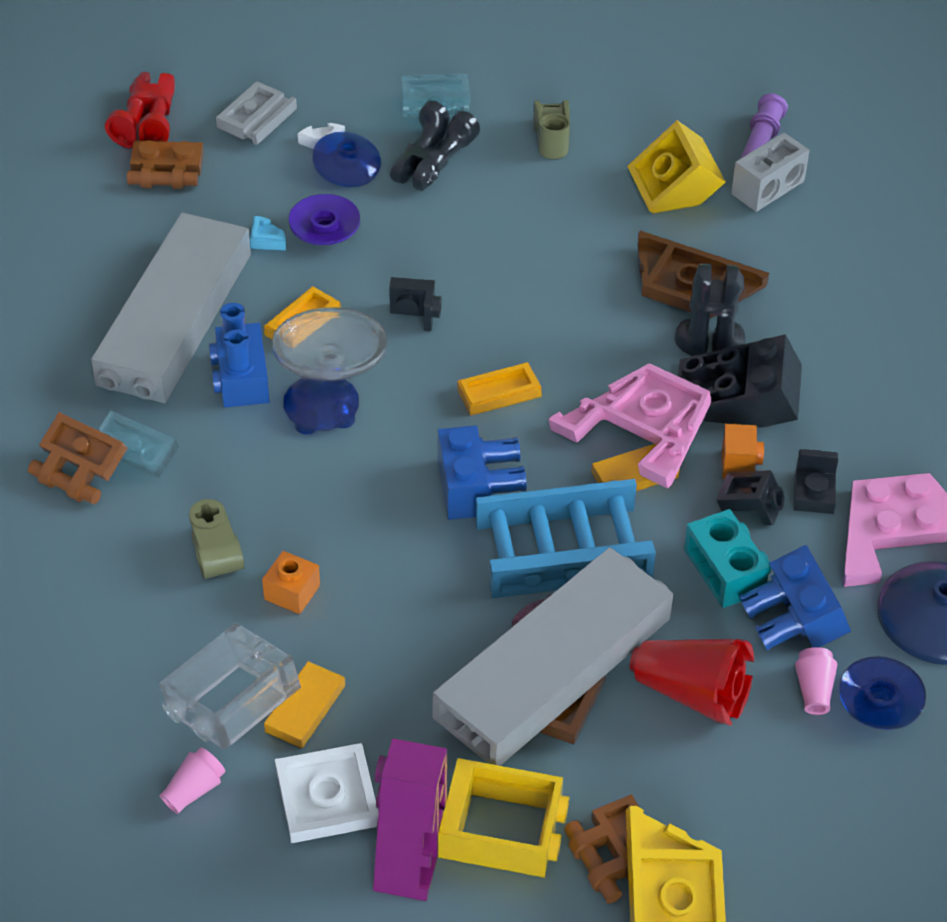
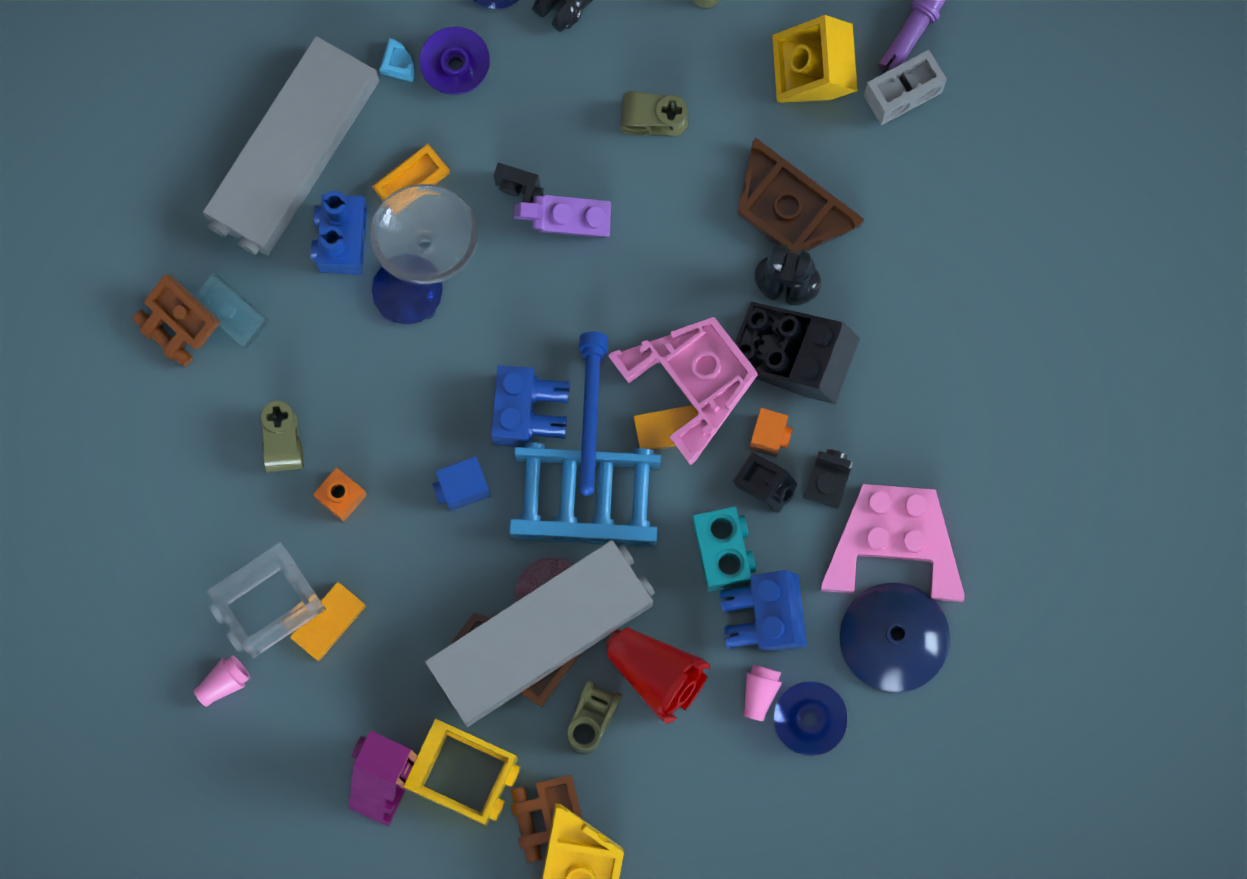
camera: 15 degrees right, 30 degrees up
white plate [275,743,379,843] -> none
light orange tile [457,362,542,416] -> none
none -> blue brick [432,456,491,511]
none -> medium lavender hinge [513,195,611,238]
none -> olive piece [567,680,623,755]
none -> blue piece [579,331,608,496]
none -> olive piece [620,91,689,137]

